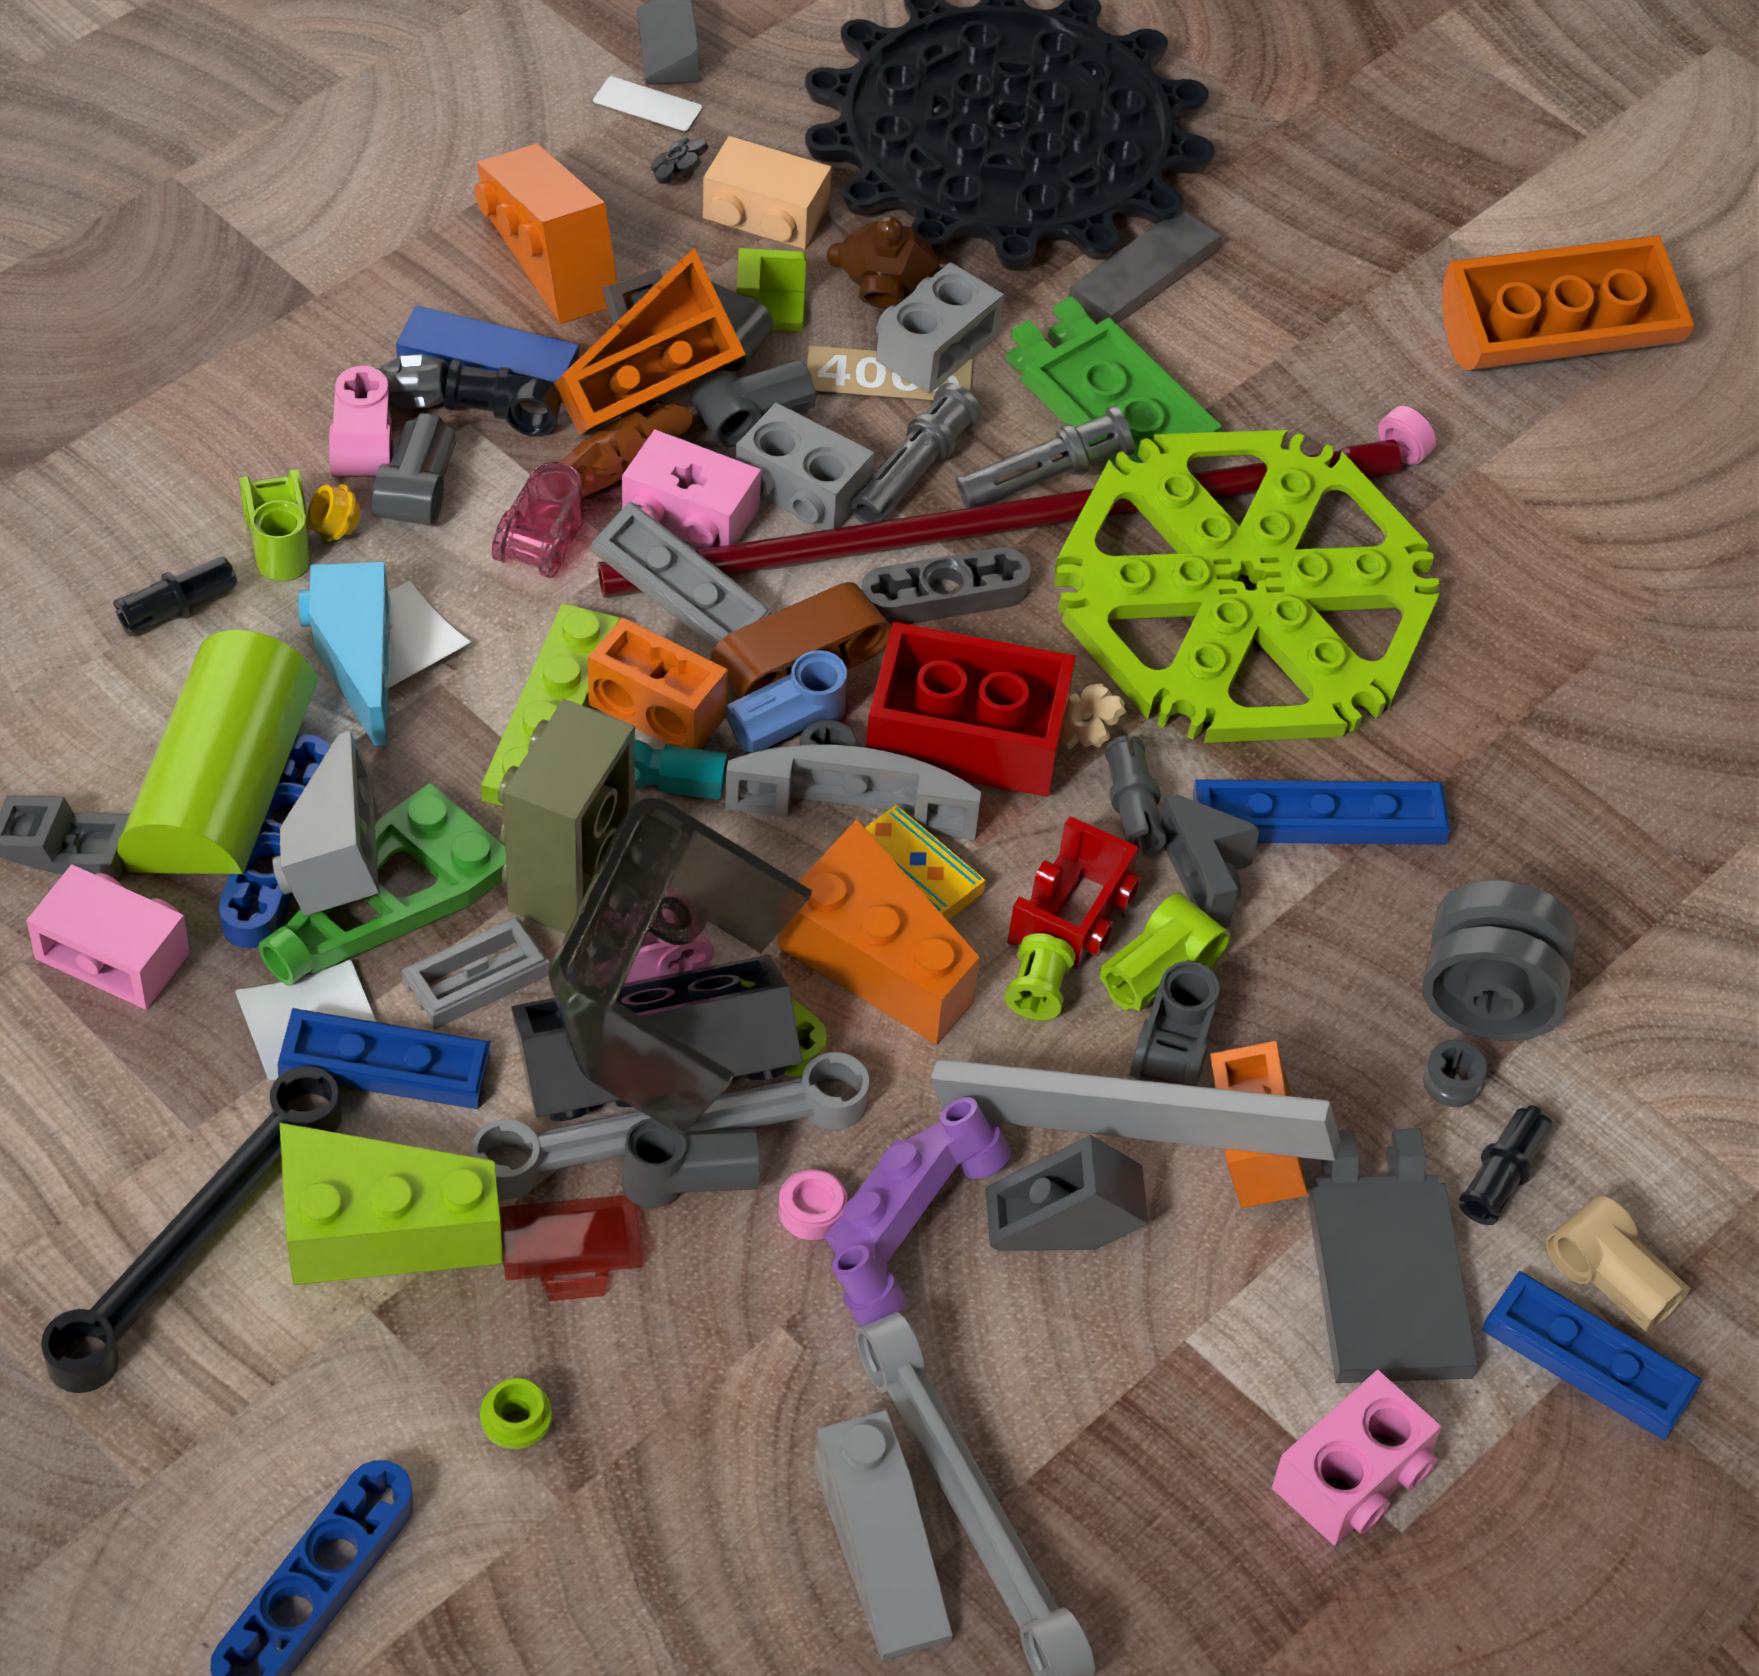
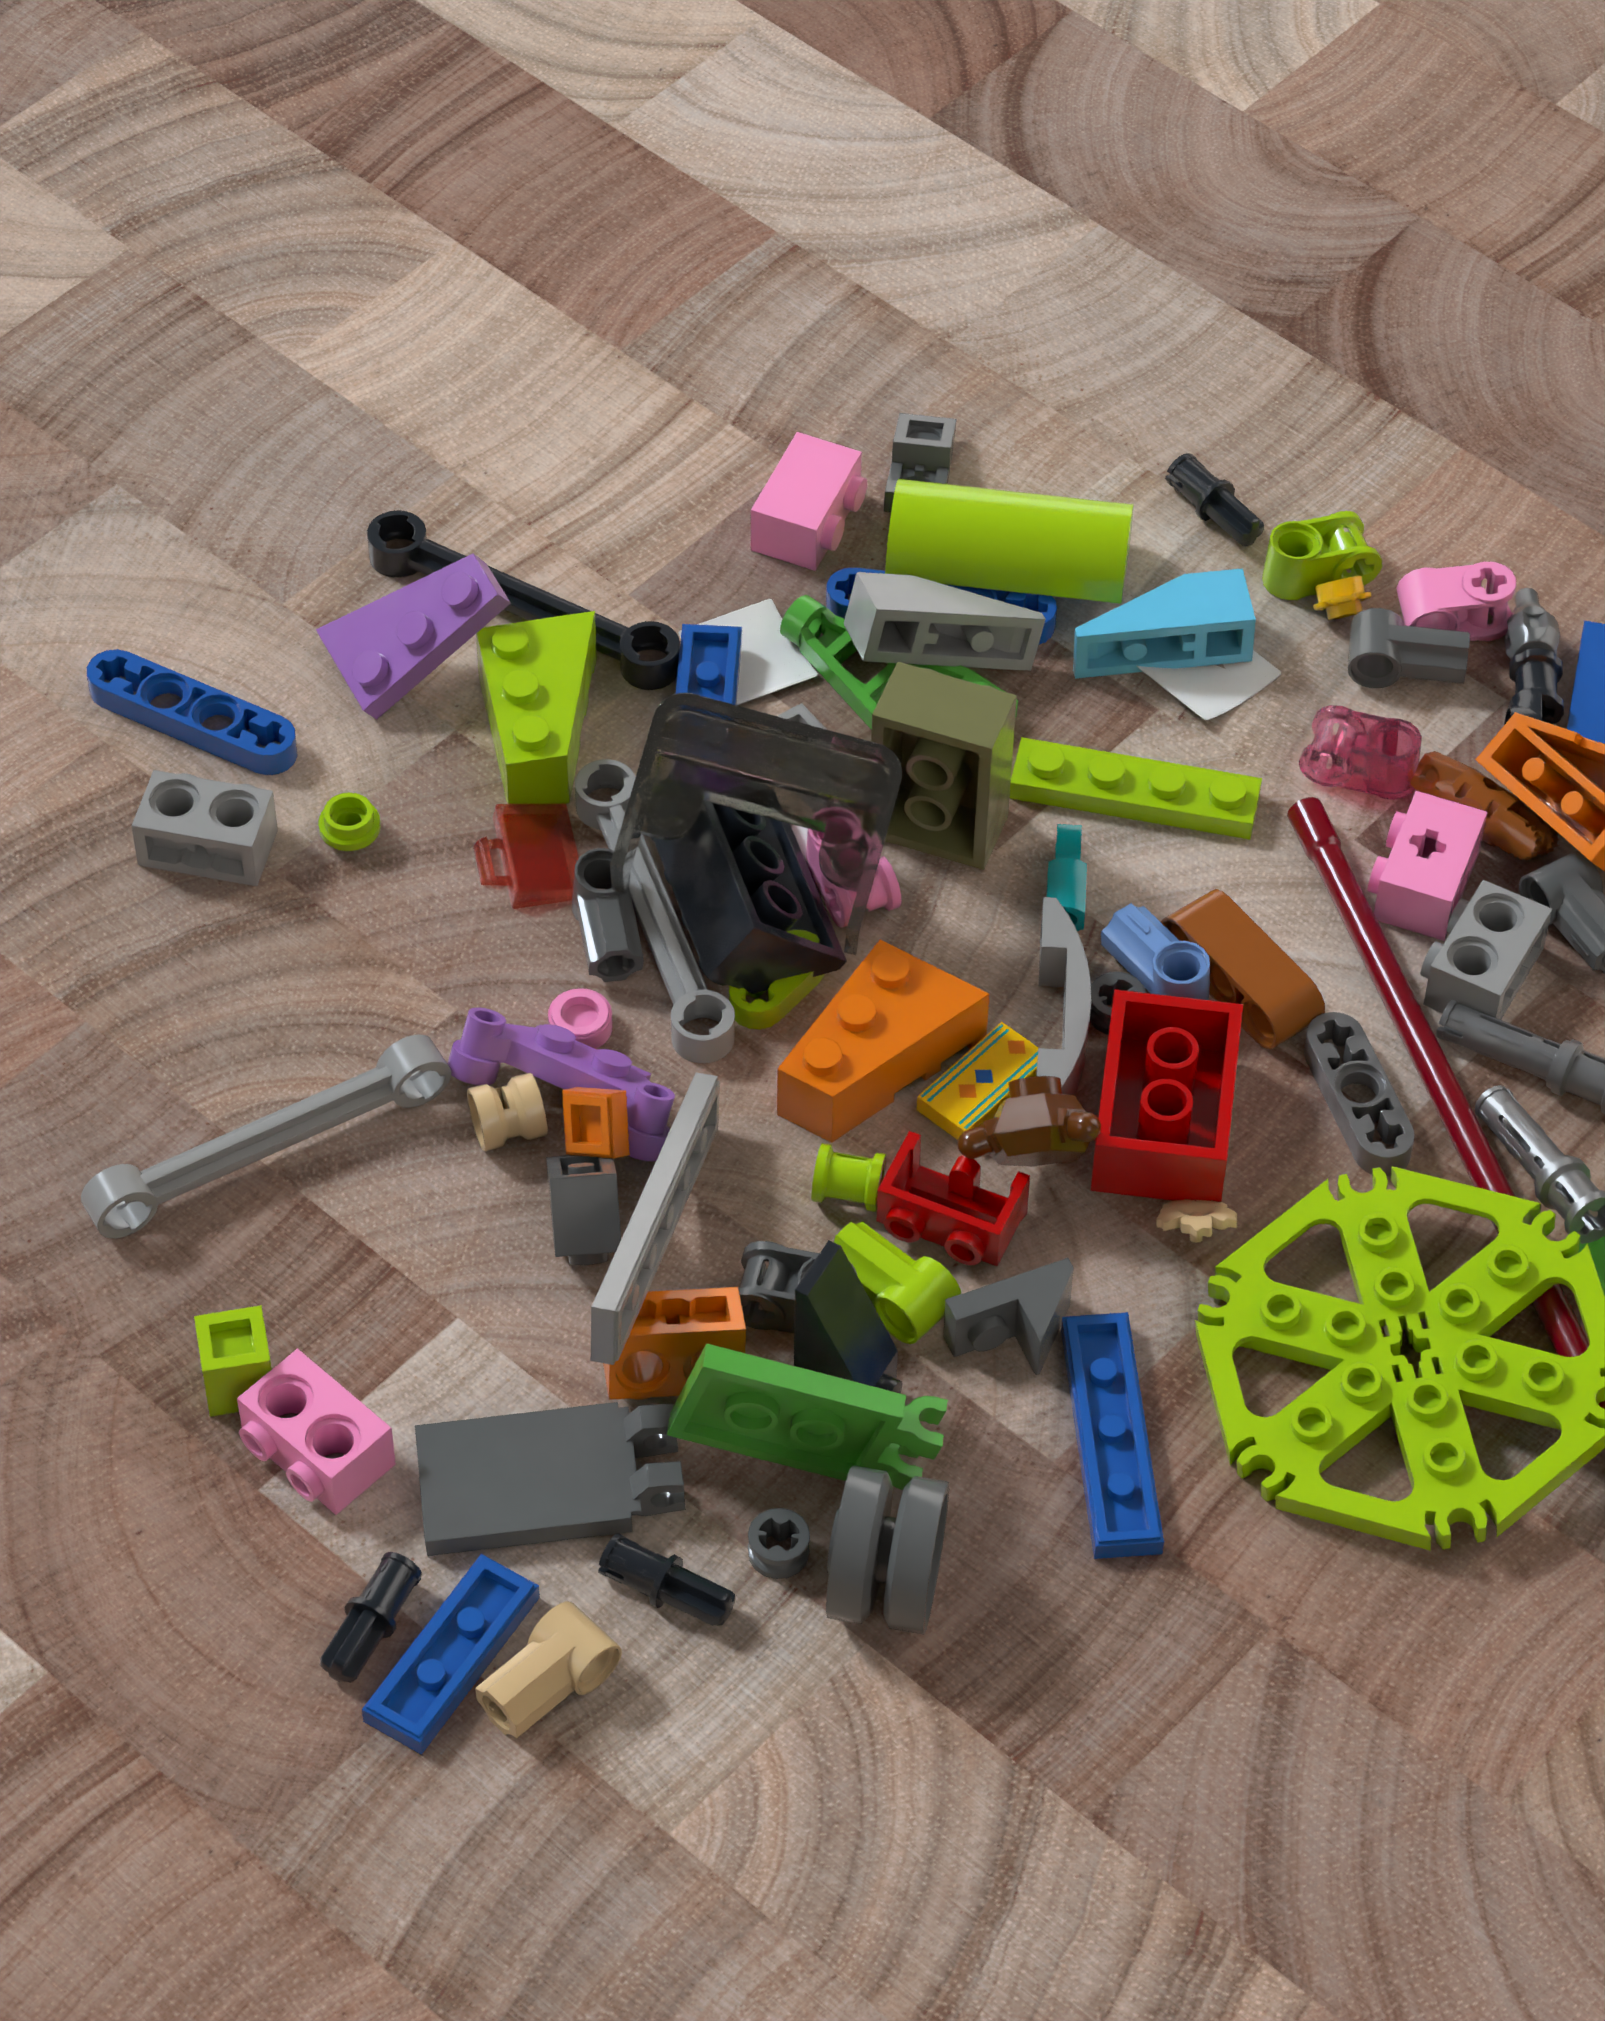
camera: 90 degrees right, 0 degrees up
orange brick [588,617,728,749] -> none
light grey tile [591,501,772,648] -> none
light grey slope [814,1410,953,1661] -> none
dark grey pin [1105,736,1166,856] -> none
none -> light grey brick [132,770,278,886]
none -> lime panel [194,1305,272,1417]
none -> medium lavender wing [316,554,511,720]
none -> black axle [320,1552,422,1683]
none -> tan wheel [467,1073,548,1152]
none -> orange tile [562,1087,630,1159]
none -> bright green tile [667,1343,948,1490]
none -> black slope [794,1240,903,1394]
none -> reddish brown rock [957,1076,1101,1167]

